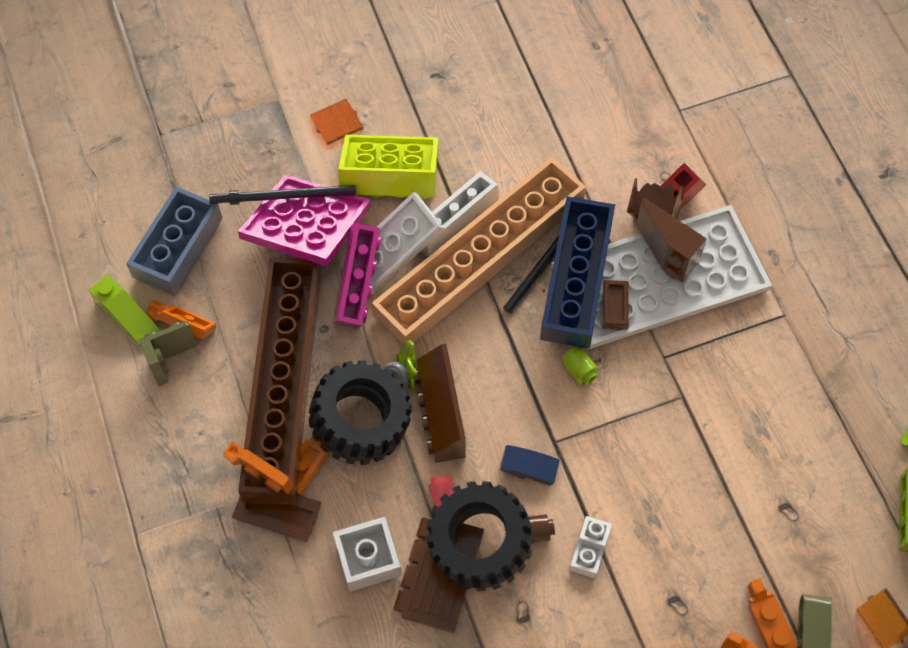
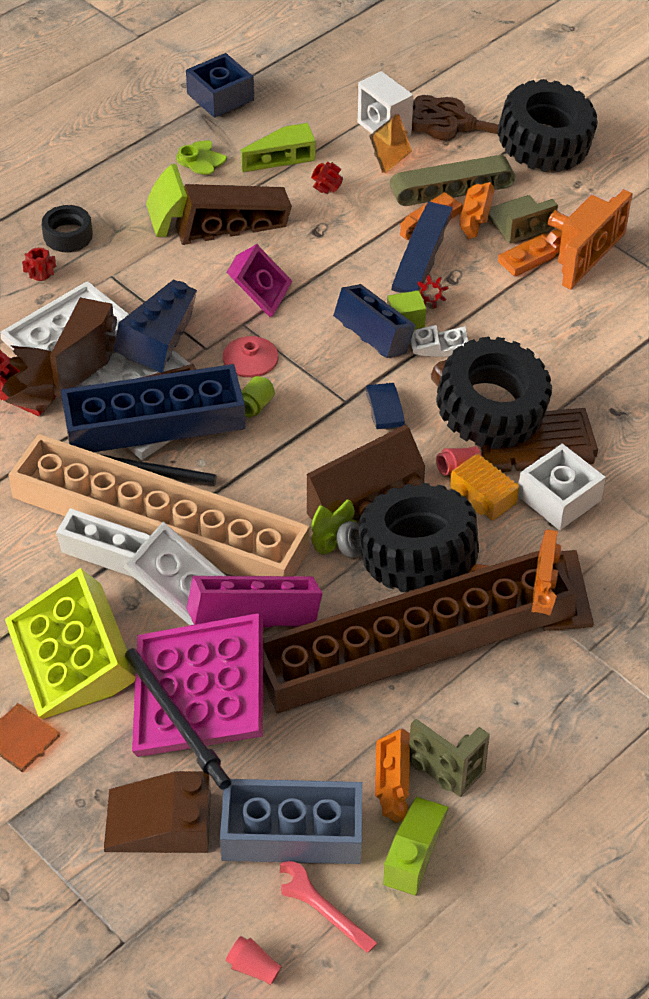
camera: 115 degrees left, 15 degrees down
none -> red gear [22,247,57,281]
none -> black tyre [41,205,93,252]
none -> reddish brown slope [104,771,211,853]
none -> dark blue wedge [113,279,197,373]
none -> lime slope [146,164,187,237]
none -> reddish brown wedge [175,184,292,245]
none -> coral dish [223,336,278,377]
none -> coral cone [225,936,282,985]
none -> dark pink slope [226,244,292,317]
none -> coral piece [280,861,377,953]
none -> red gear [311,162,343,194]
none -> dark blue brick [333,284,416,358]
none -> lime brick [387,290,426,330]
none -> dark blue slope [391,201,453,293]
none -> red gear [417,274,449,308]
none -> light orange brick [450,453,519,521]

